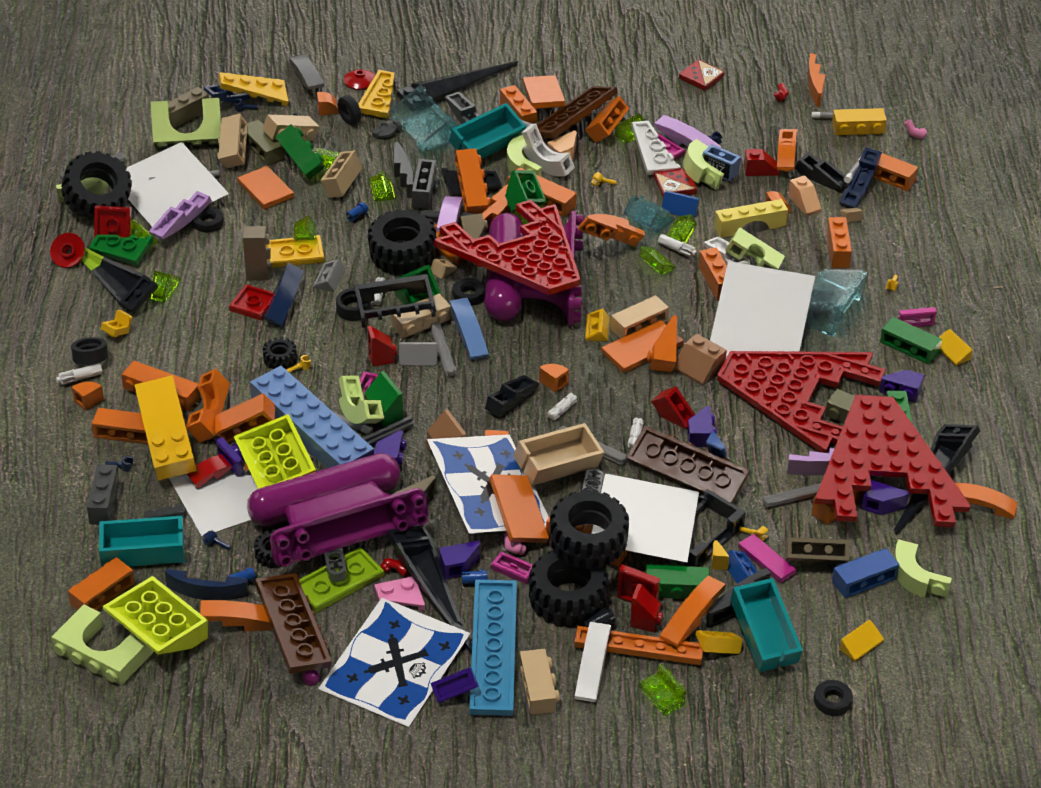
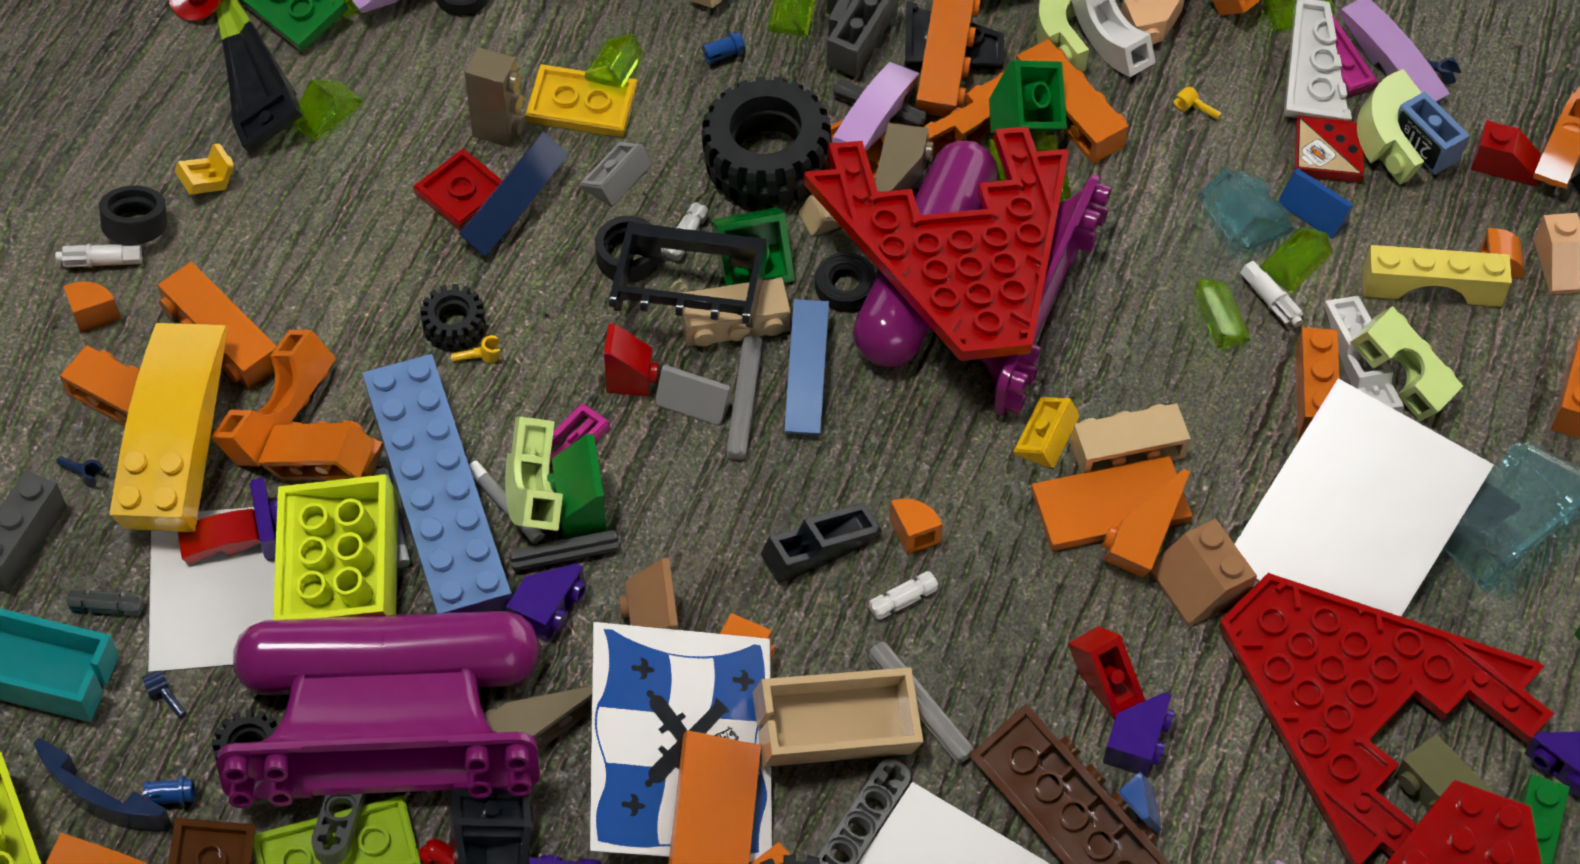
camera: 20 degrees right, 15 degrees up
orange slope [578,214,645,247] -> none
white axle [628,418,643,449] -> none

